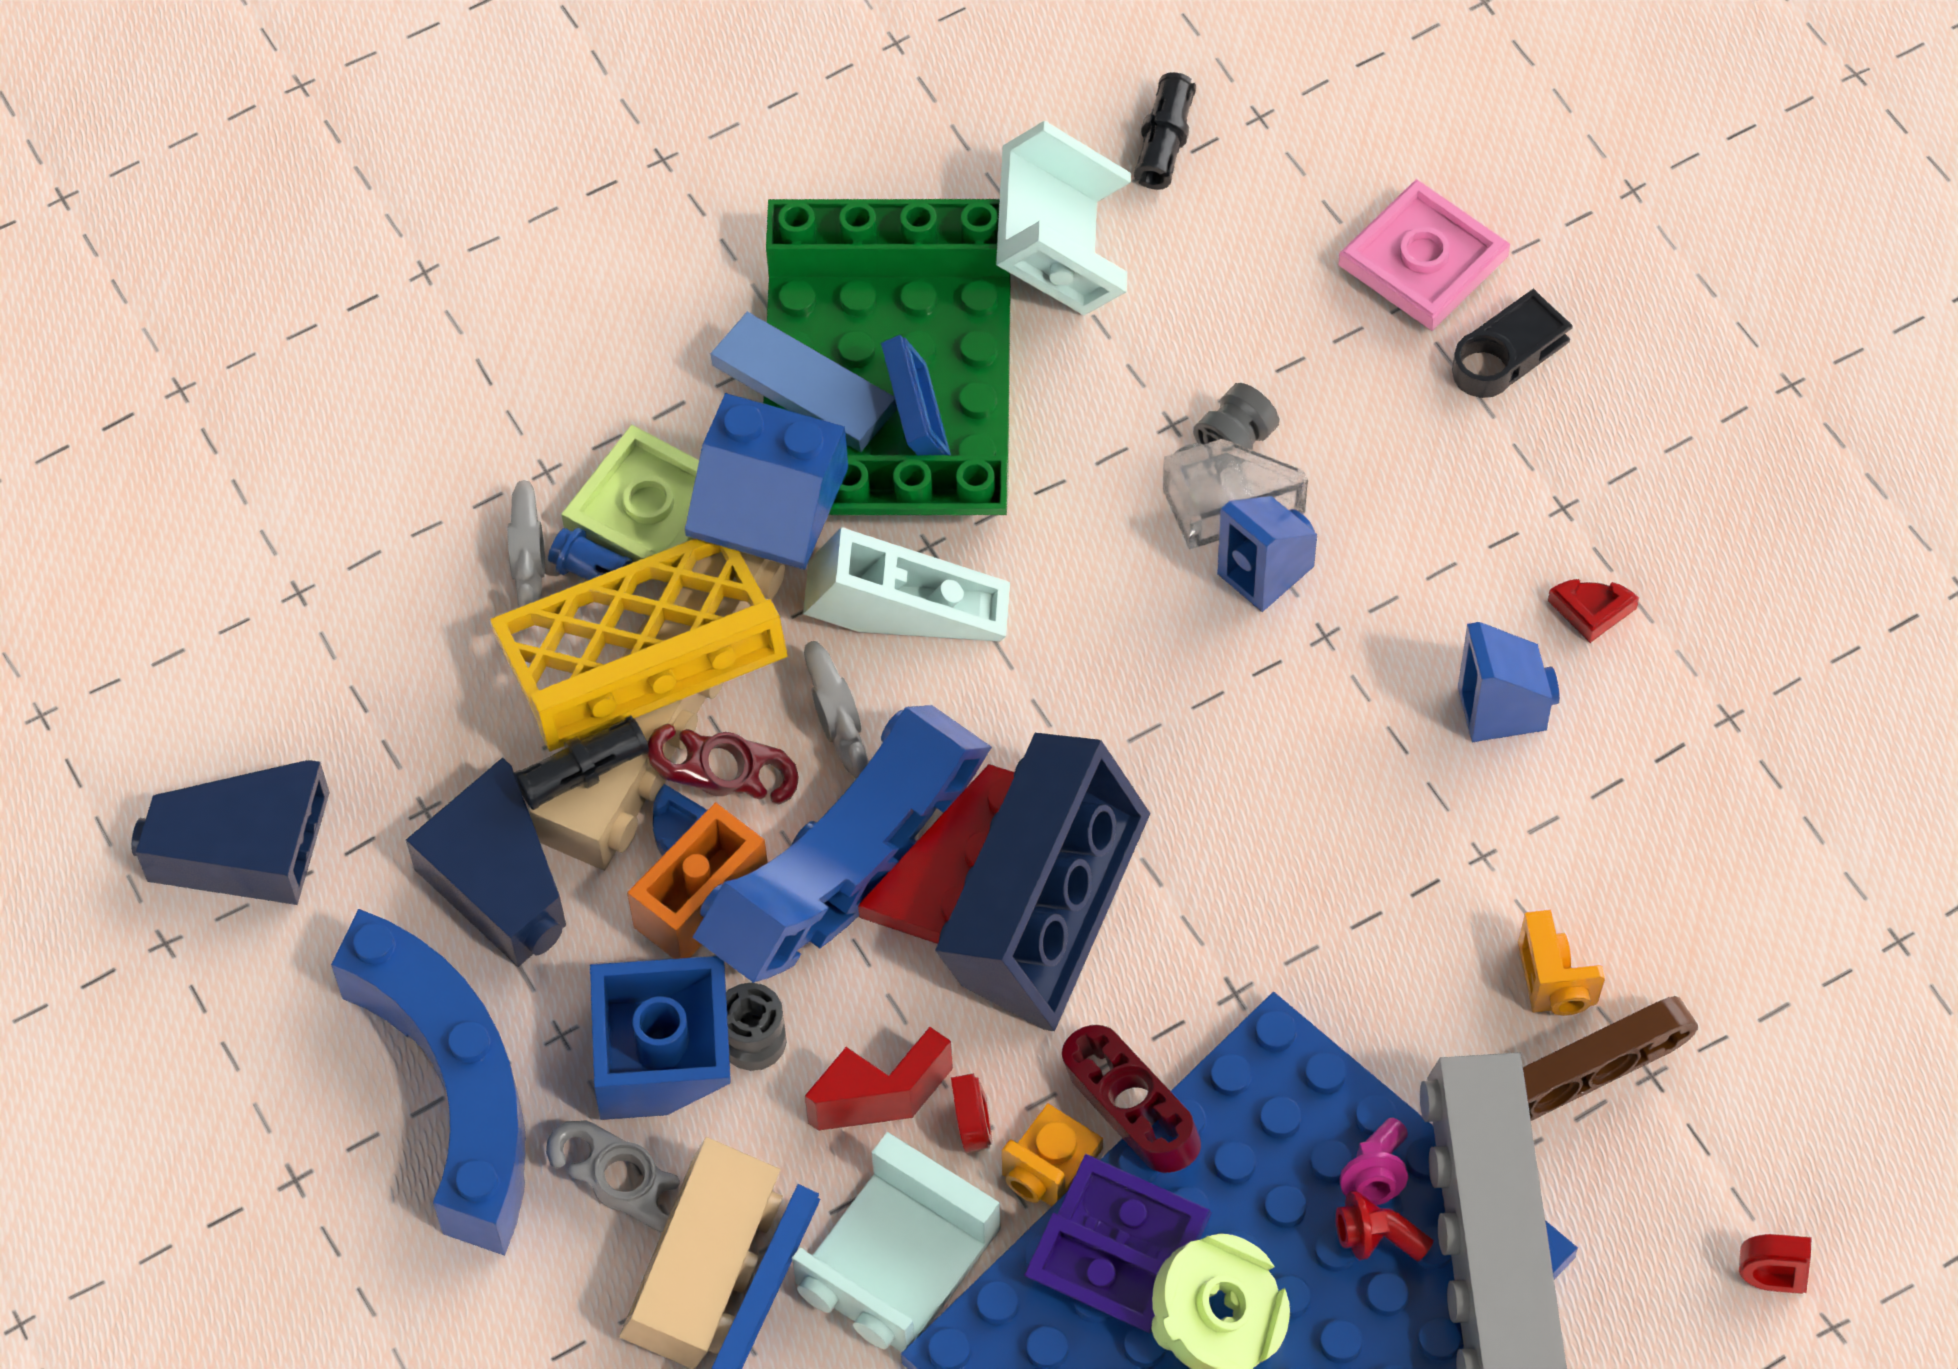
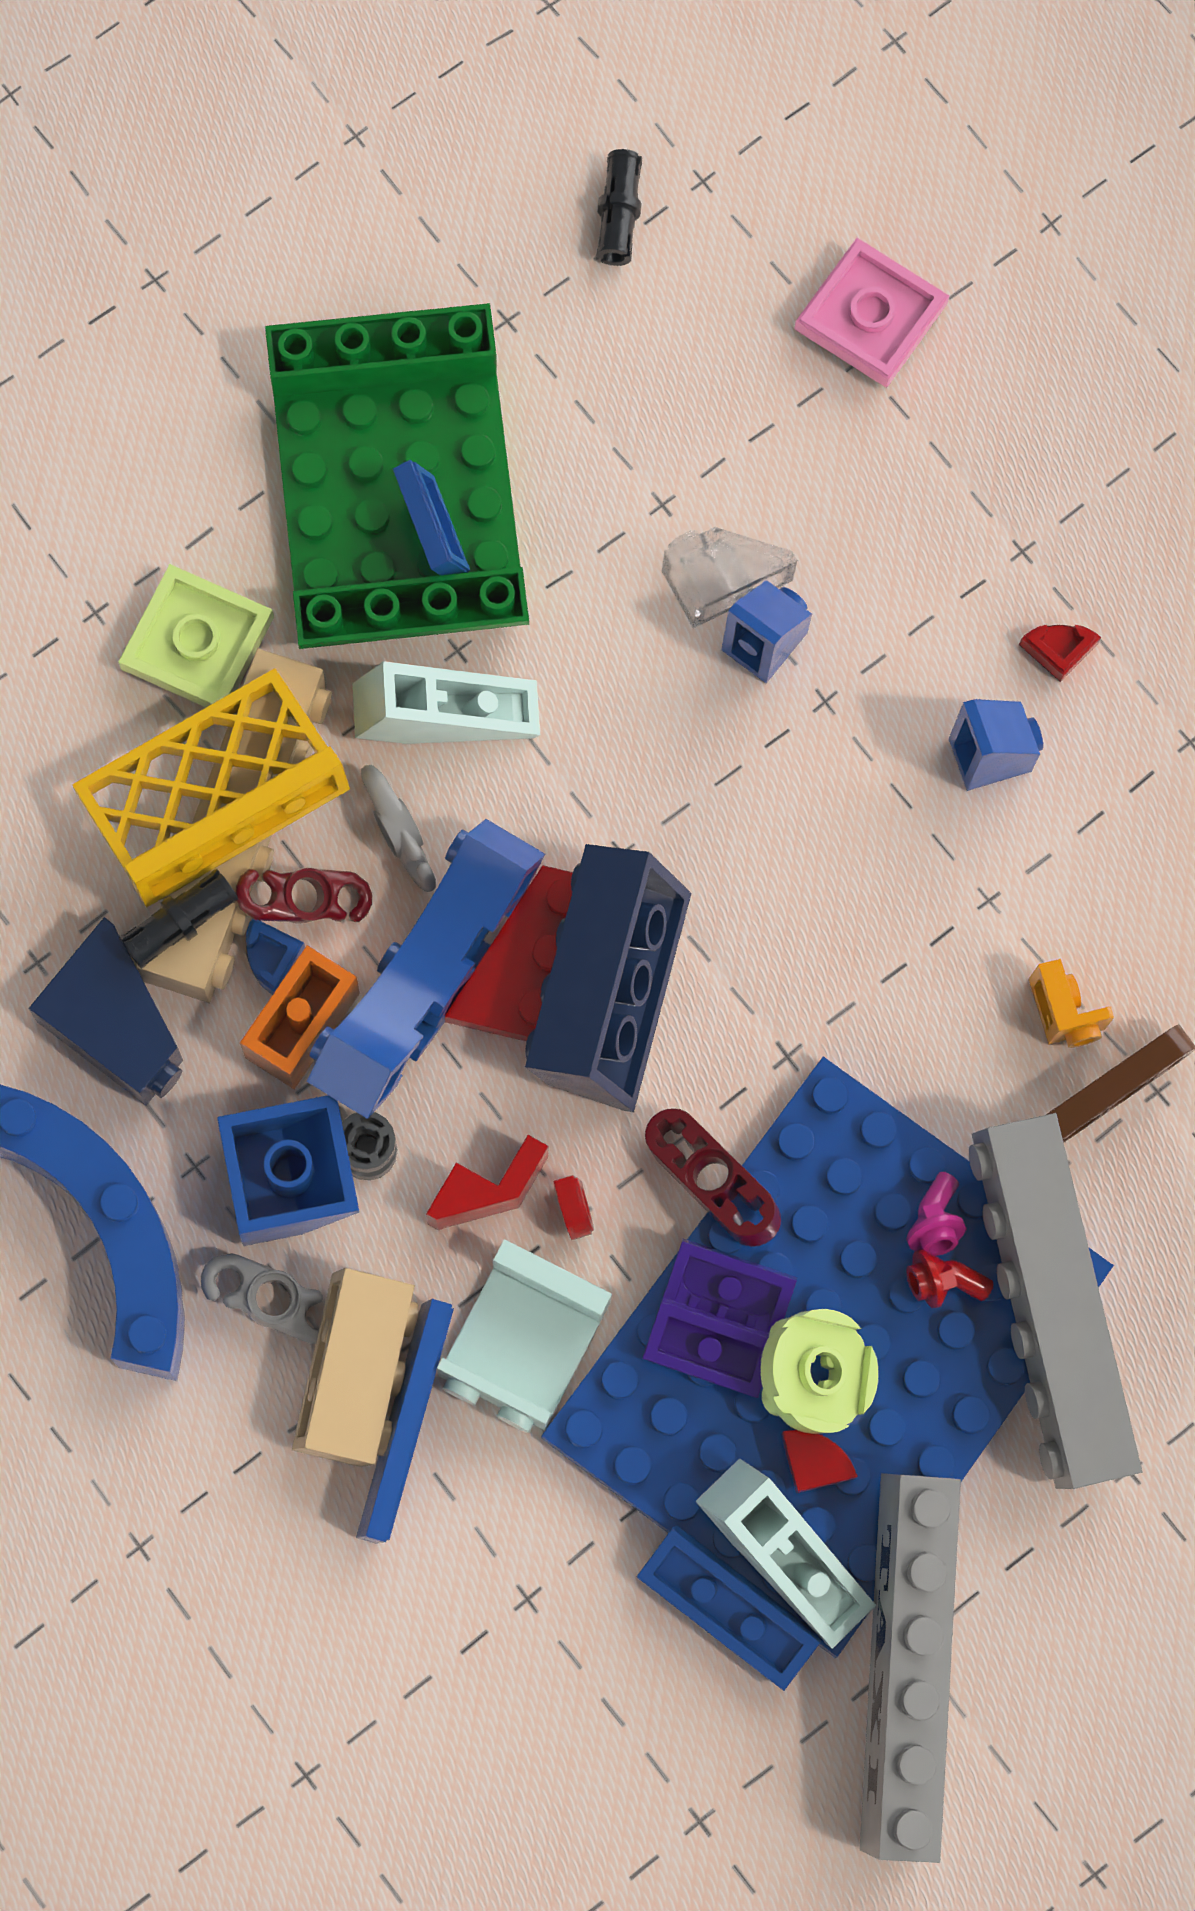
camera: 15 degrees left, 15 degrees up
light grey piece [508,480,545,608] -> none
blue pin [548,528,633,580] -> none
blue slope [685,393,848,570] -> none
medium blue tile [710,311,897,453] -> none
light aqua panel [996,121,1131,315] -> none
light orange bracket [1001,1103,1103,1206] -> none
dark grey wheel [1193,383,1280,469] -> none
black piece [1452,288,1573,398] -> none

